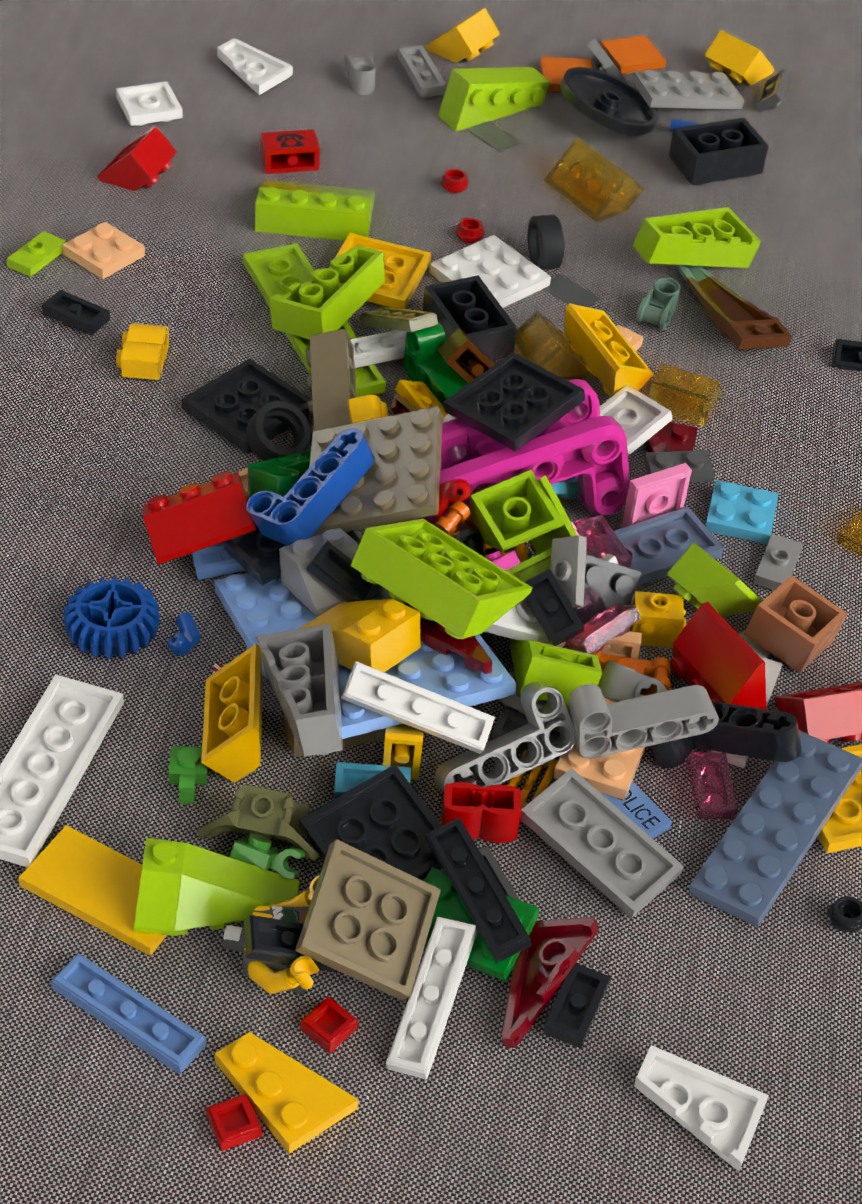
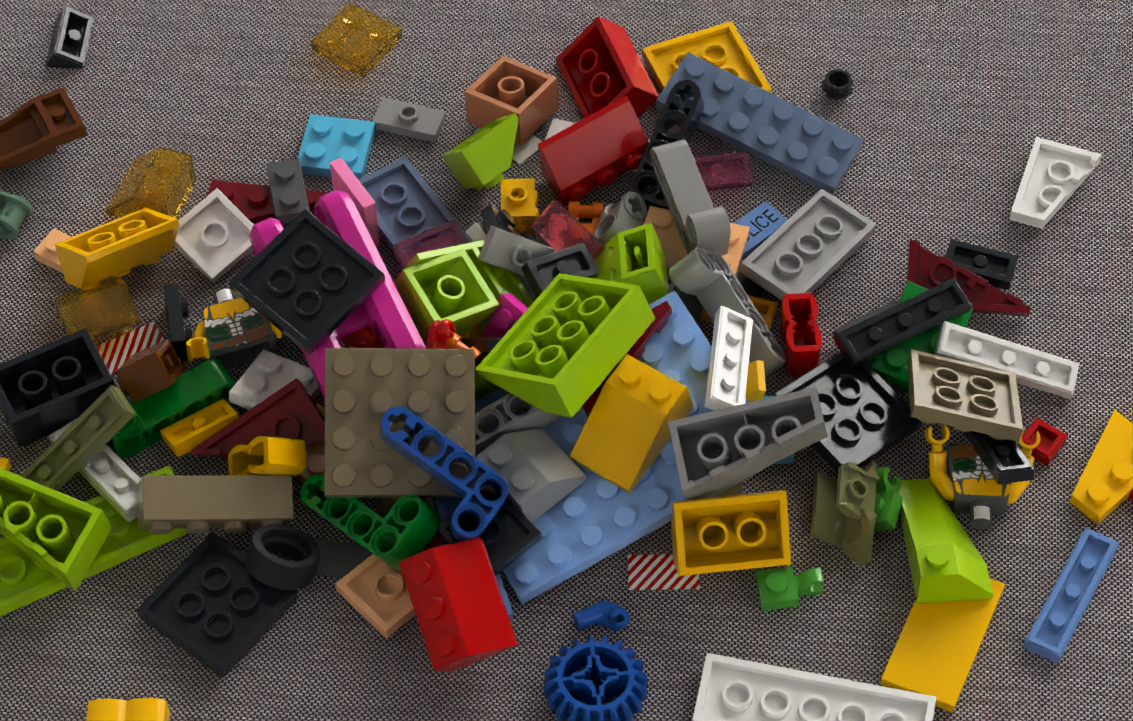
camera: 90 degrees left, 10 degrees up
black tile [306,541,381,602] -> none

